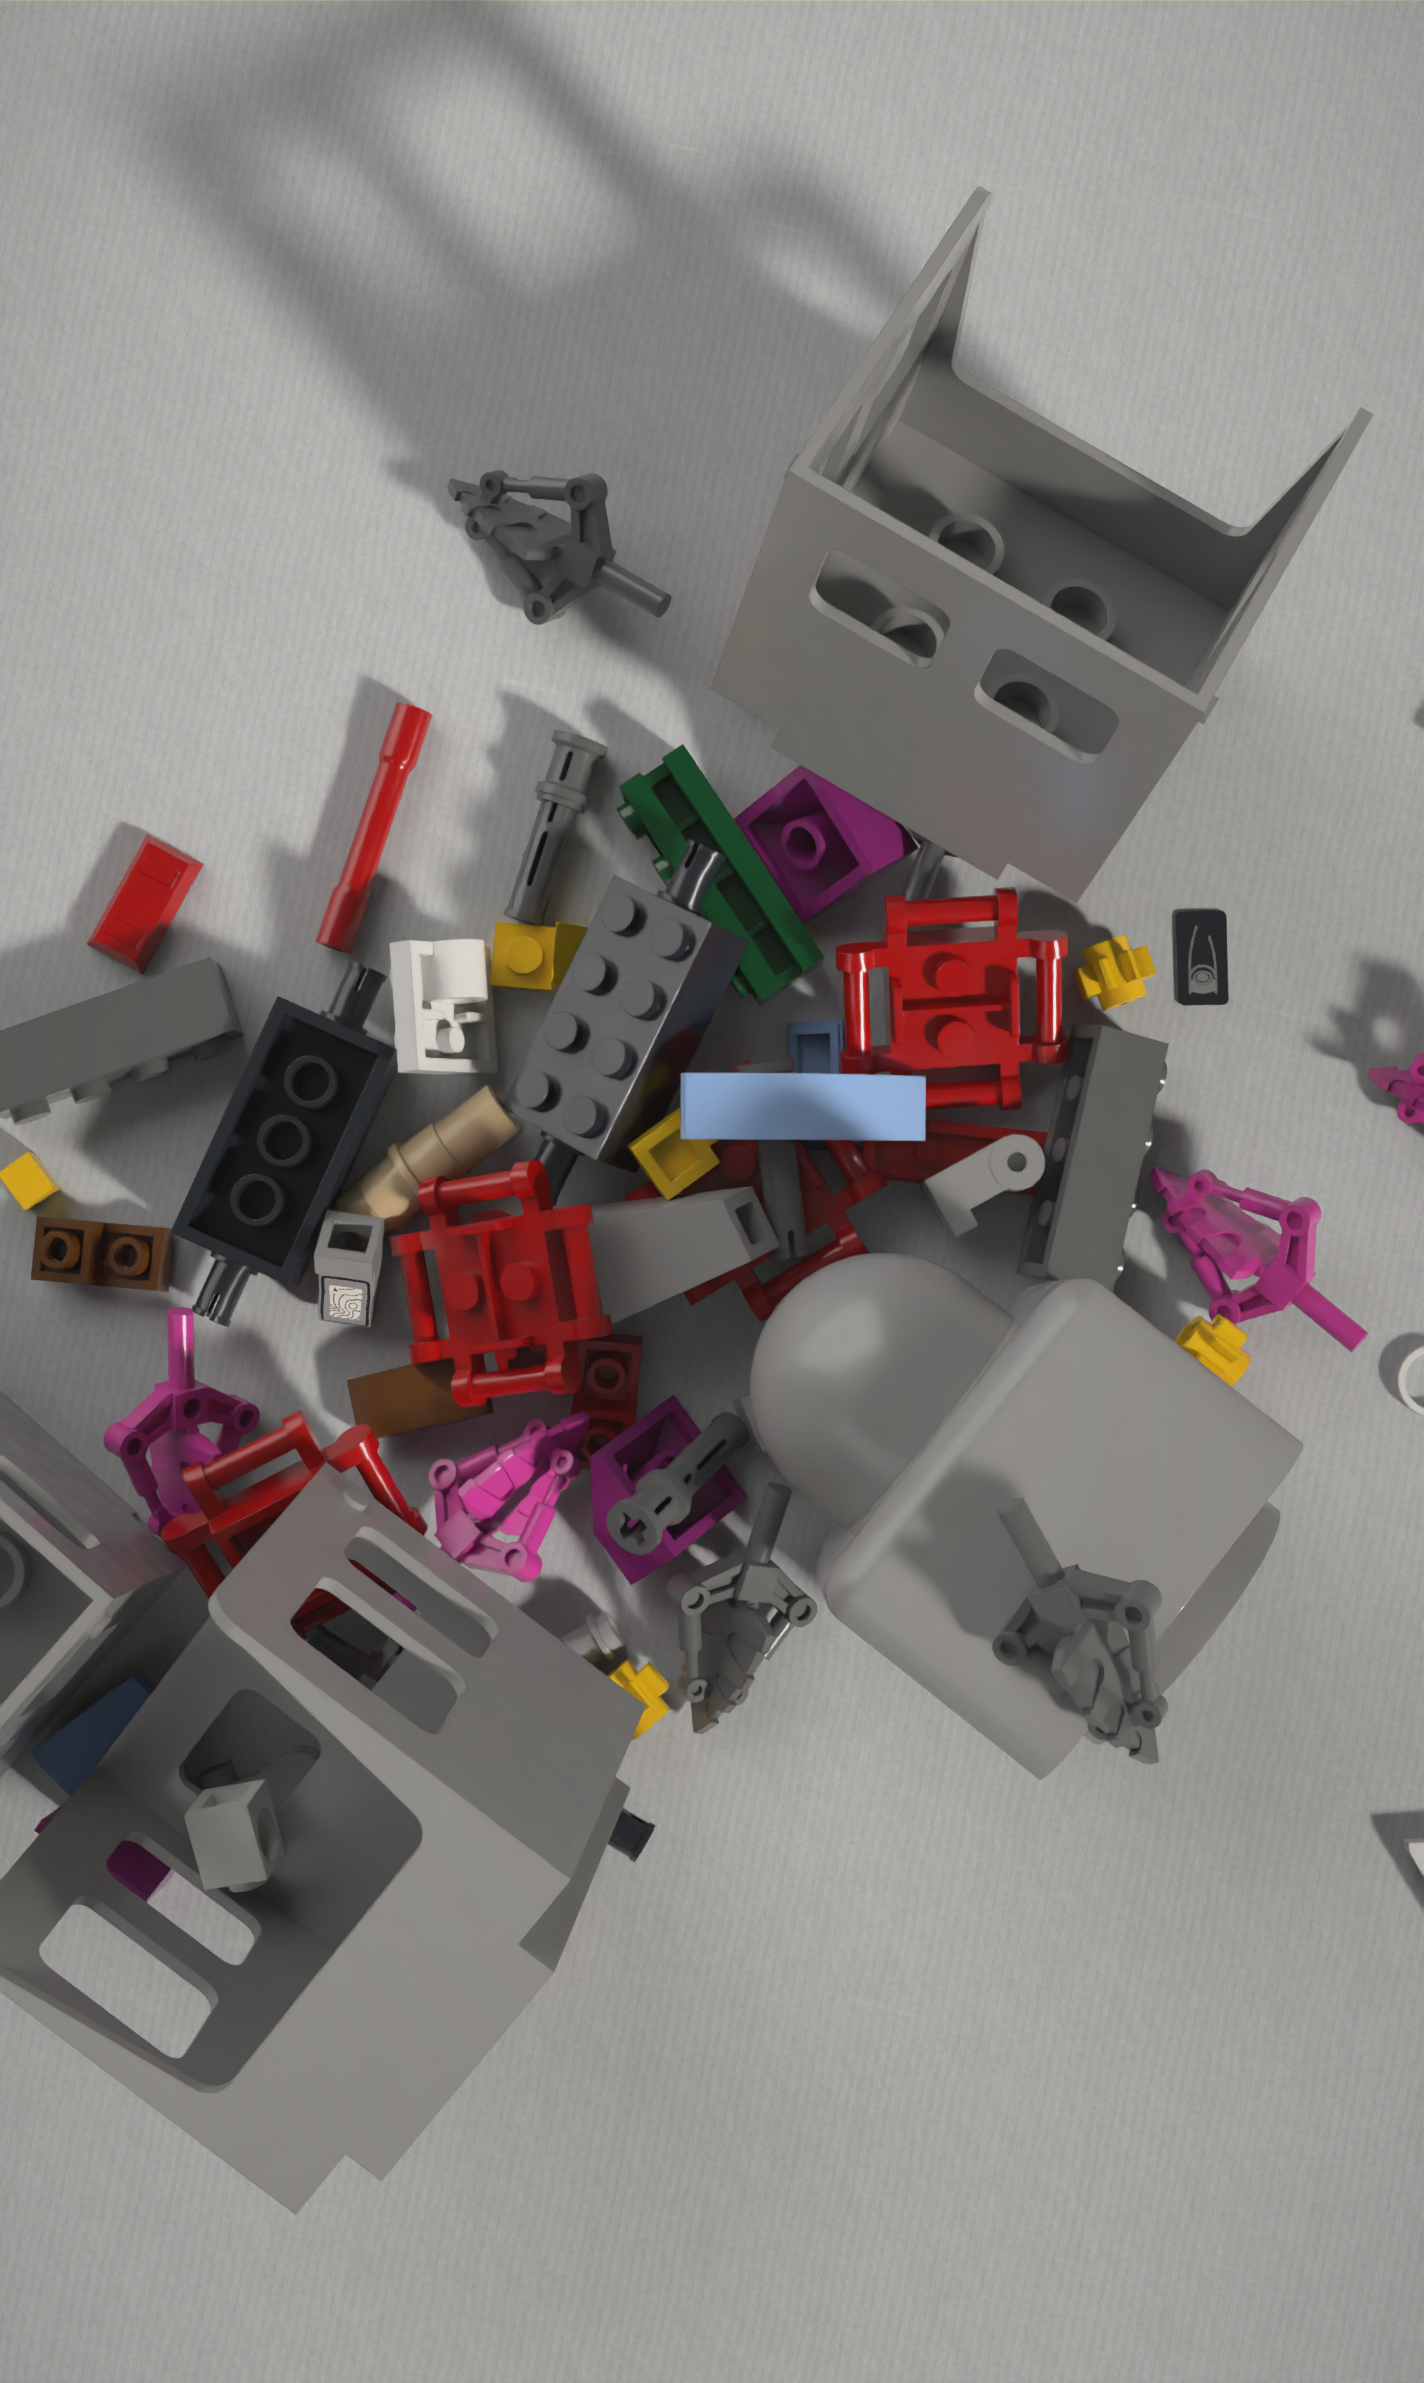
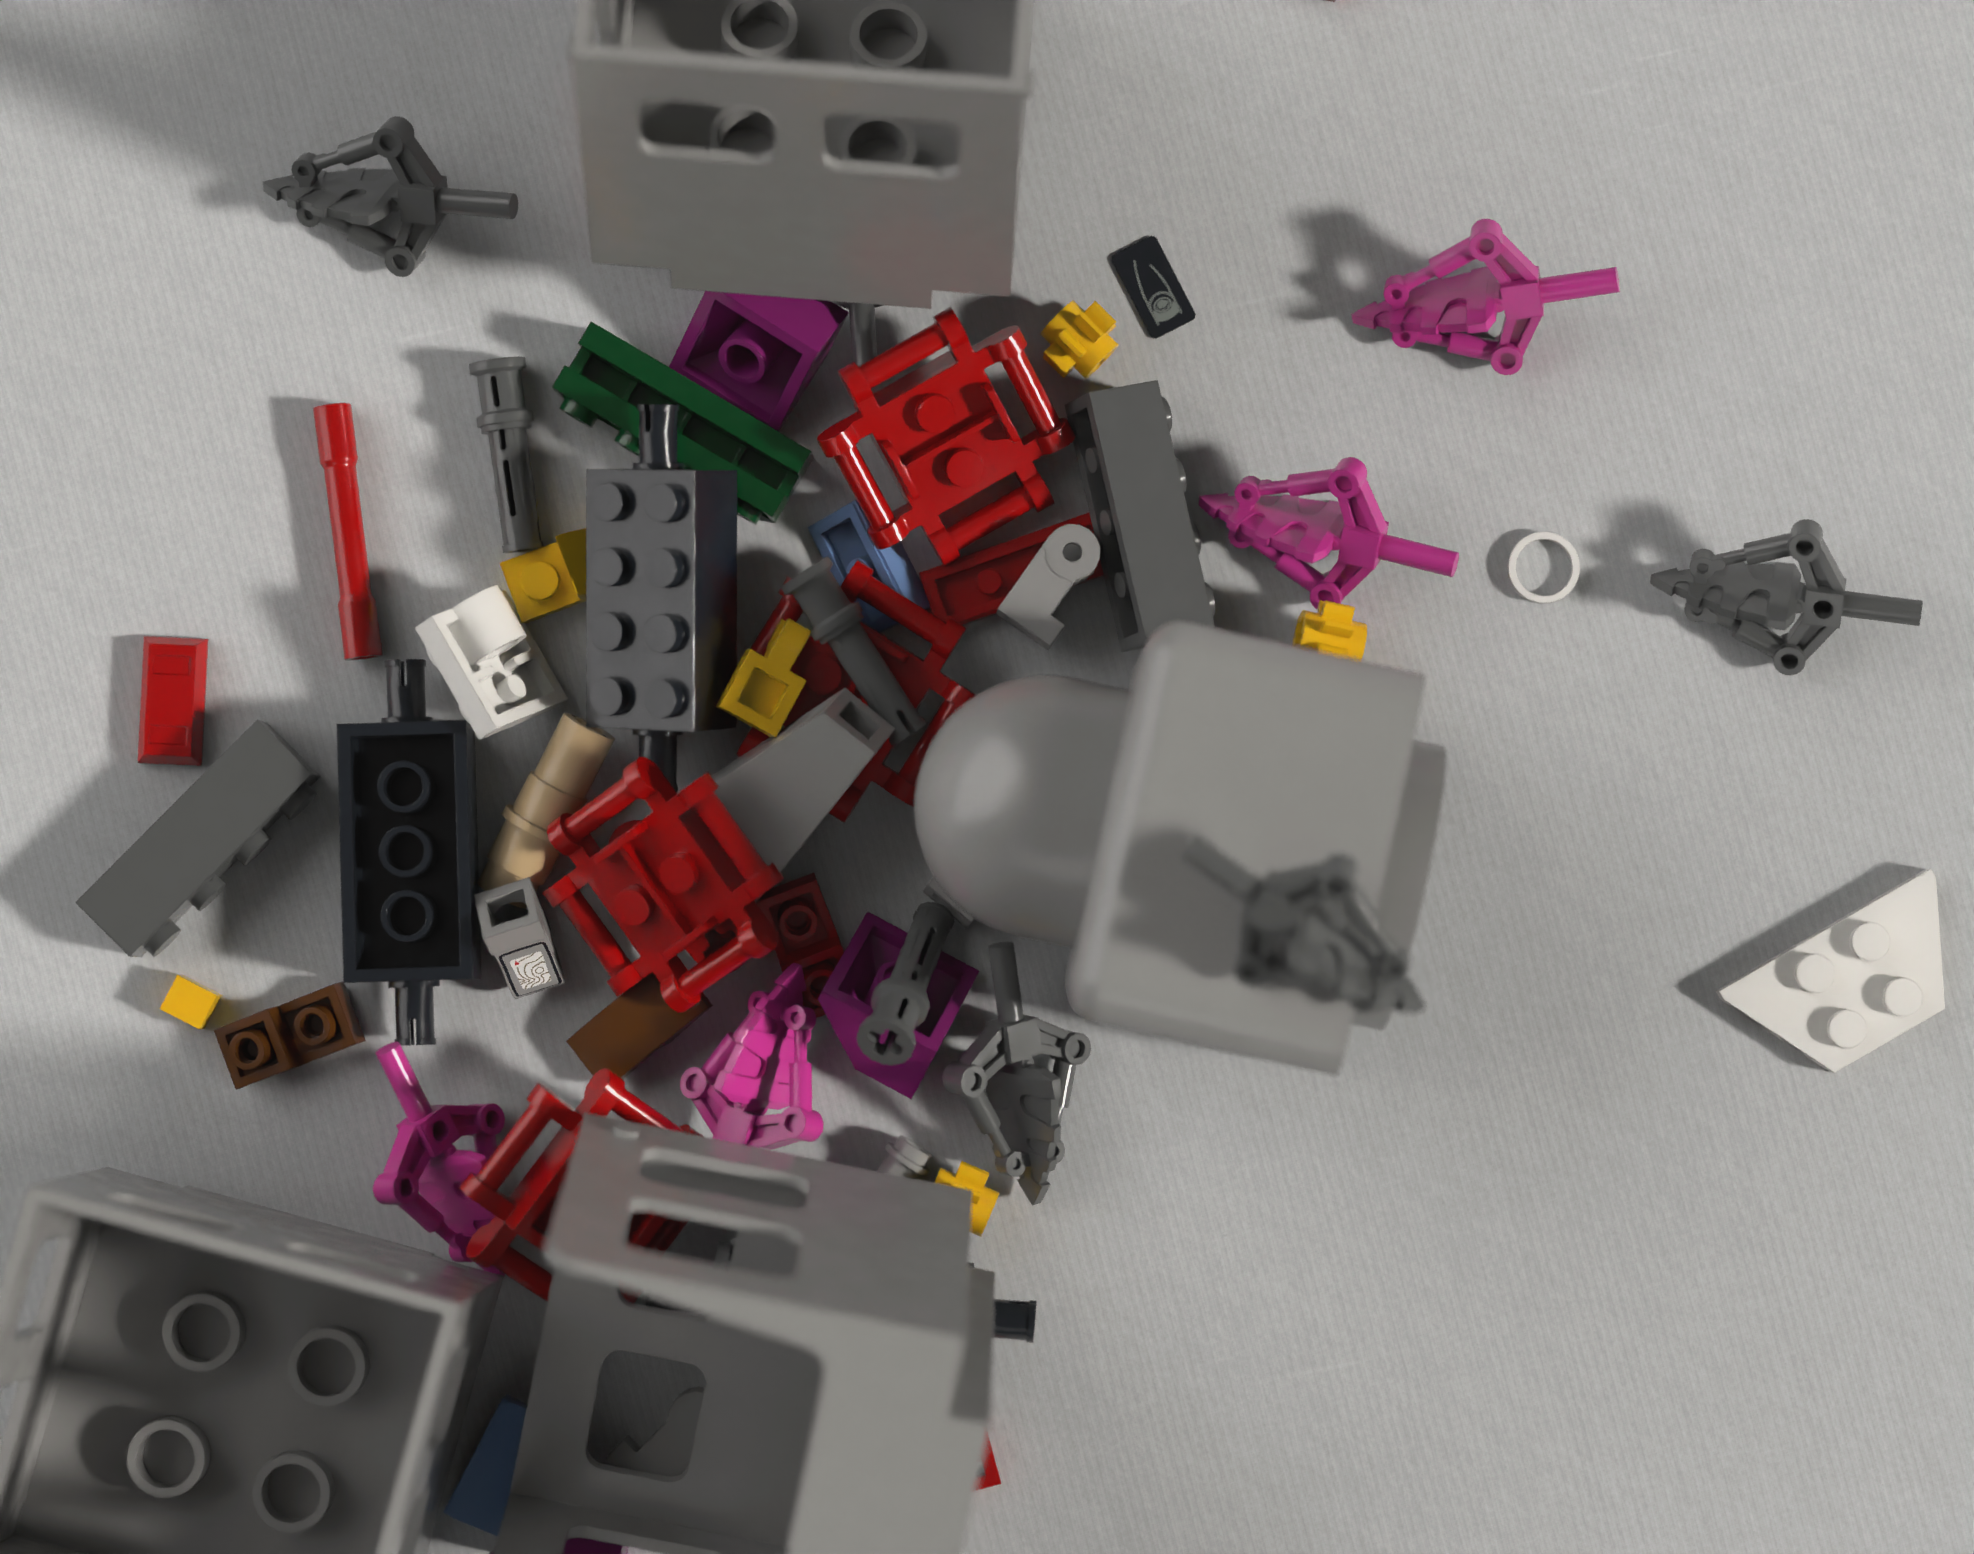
camera: 30 degrees left, 0 degrees up
white brick [184,1779,286,1892] -> none
light blue slope [681,1073,926,1141] -> none

